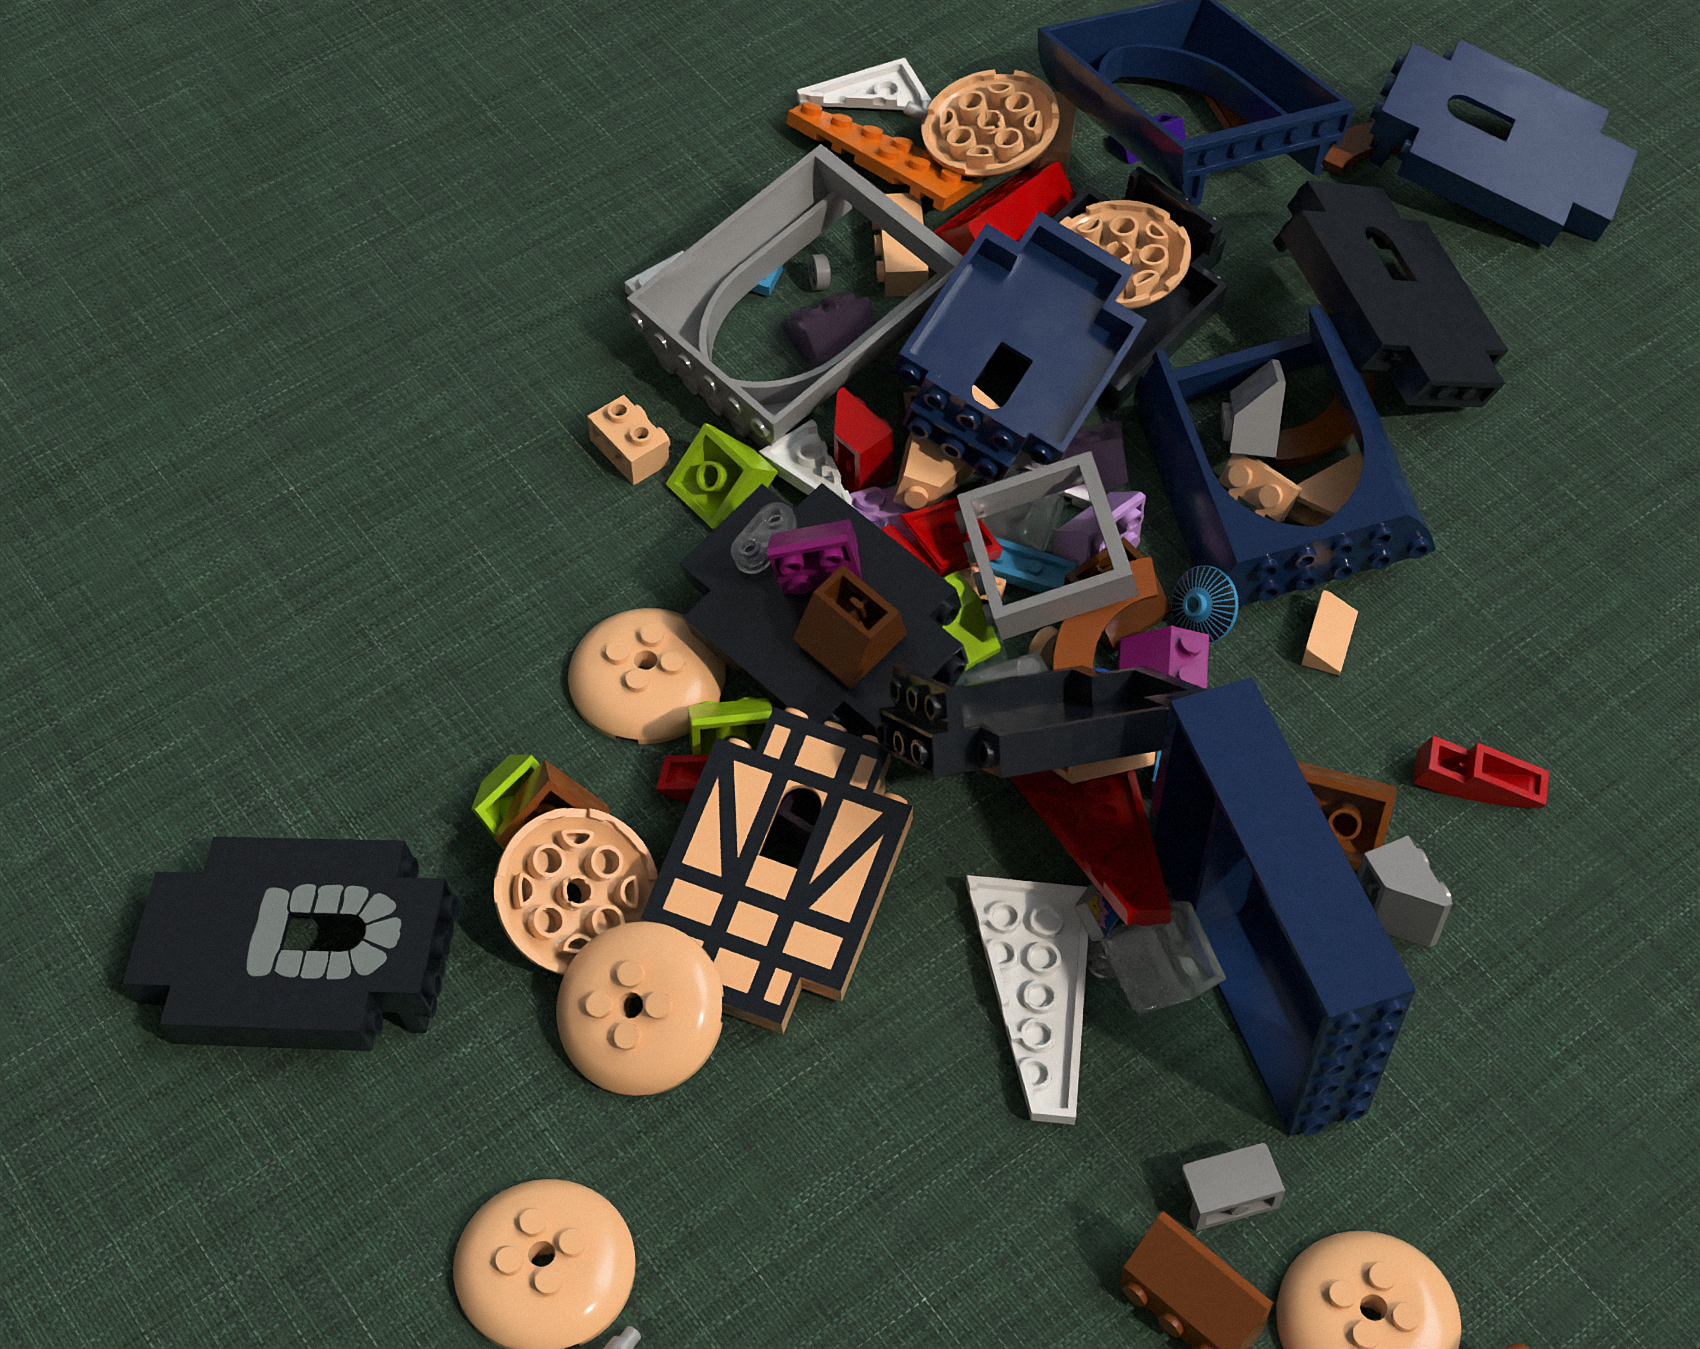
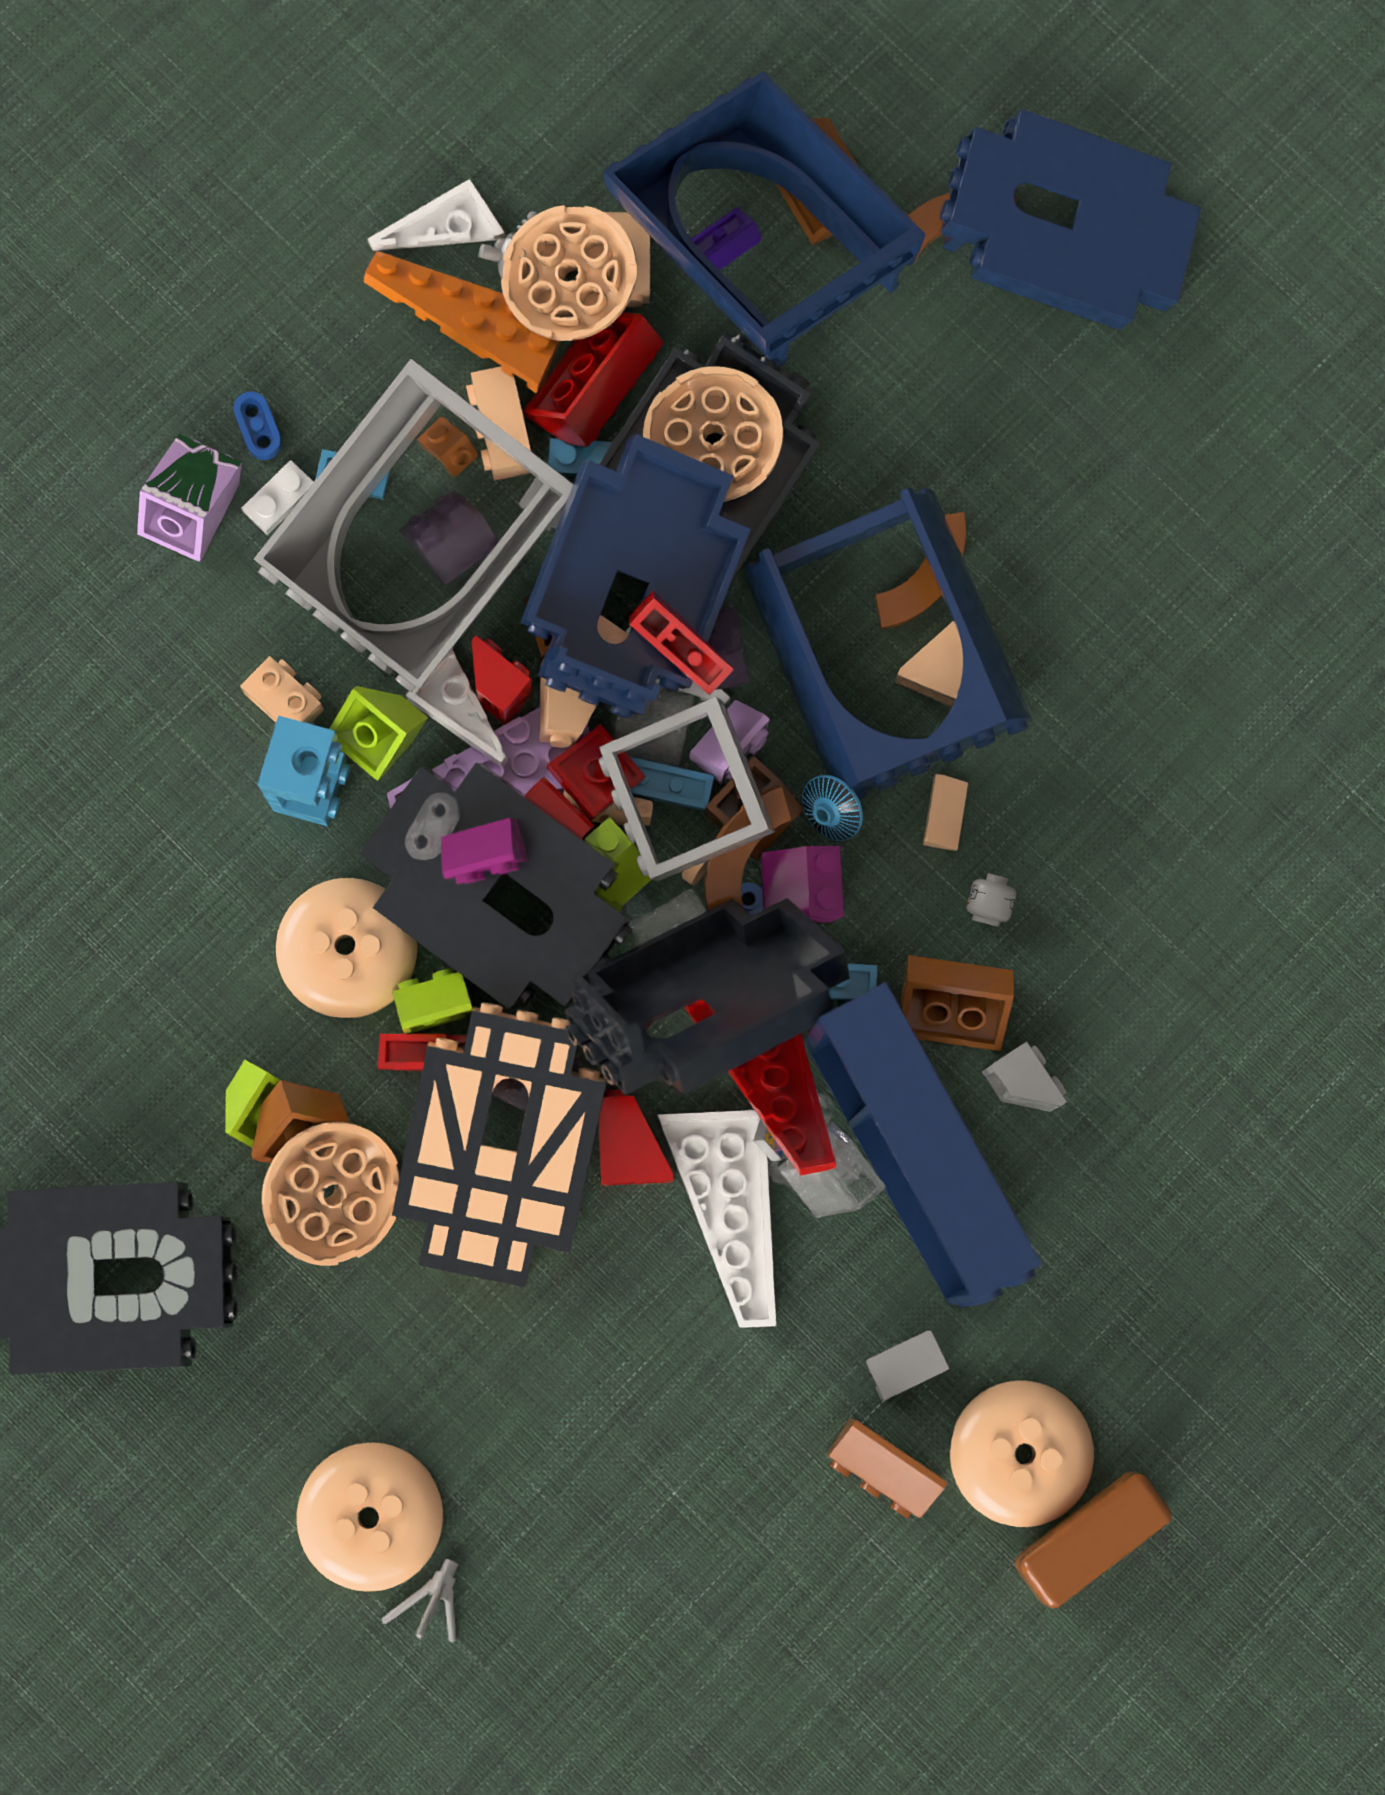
camera: 20 degrees left, 25 degrees up
light nougat brick [556,922,724,1096] -> none
reddish brown slope [793,564,907,689] -> none
light grey tile [808,254,831,291] -> none
light nougat plate [1218,453,1302,522] -> none
light grey slope [1219,359,1286,457] -> none
black panel [1272,180,1508,407] -> none
red slope [1413,735,1549,808] -> none
none -> lavender slope [137,434,242,562]
none -> blue plate [233,392,282,460]
none -> dark azure plate [258,715,351,826]
none -> dark orange bracket [417,416,478,477]
none -> red slope [598,1090,673,1186]
none -> red slope [629,591,734,696]
none -> light grey head [966,873,1017,927]

